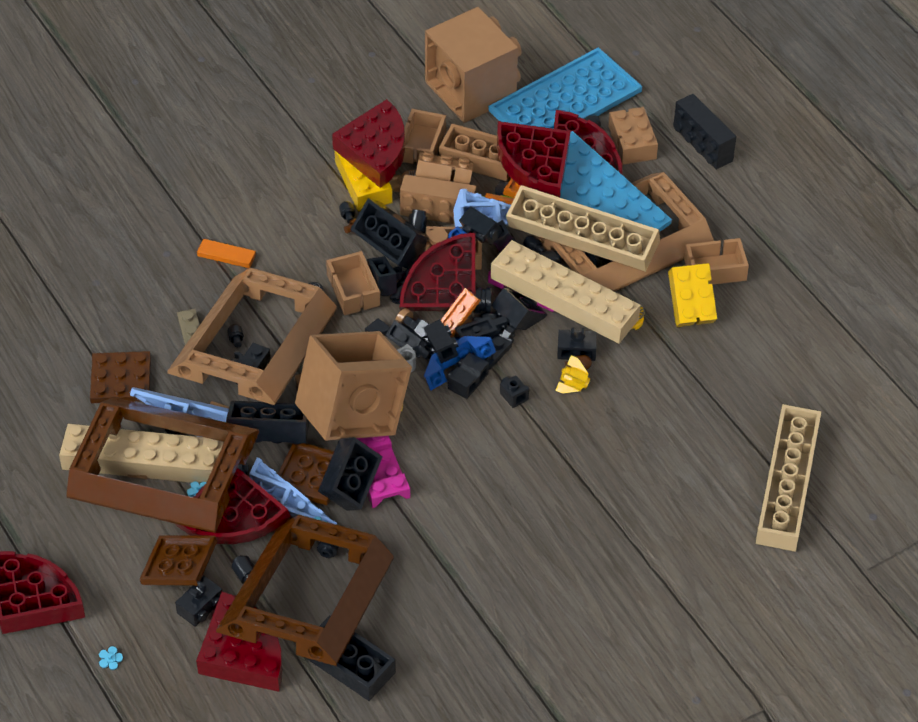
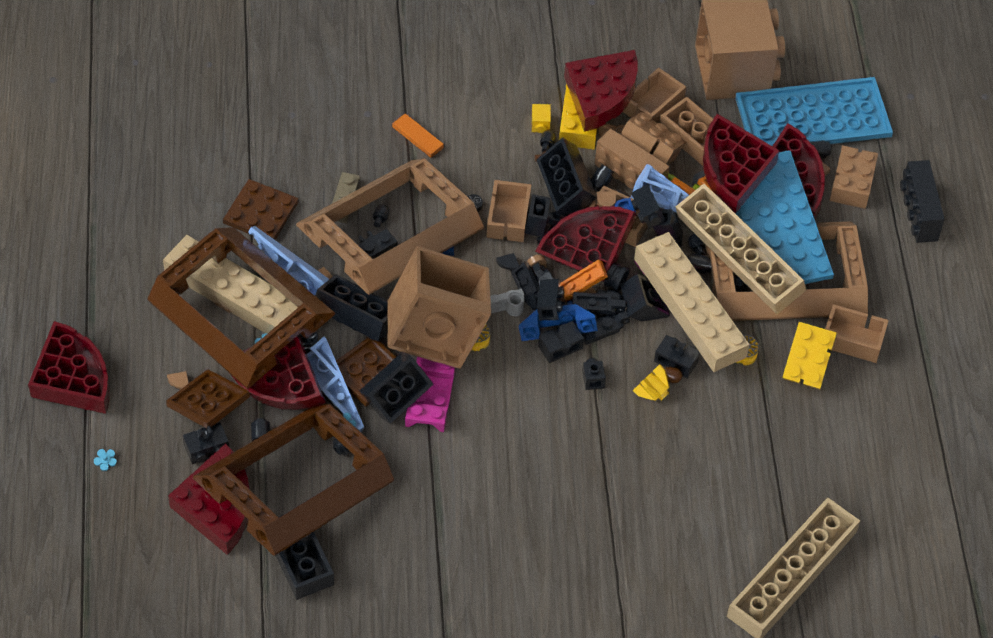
camera: 25 degrees right, 5 degrees up
none -> medium nougat tile [167,371,189,390]
none -> yellow brick [532,104,551,133]

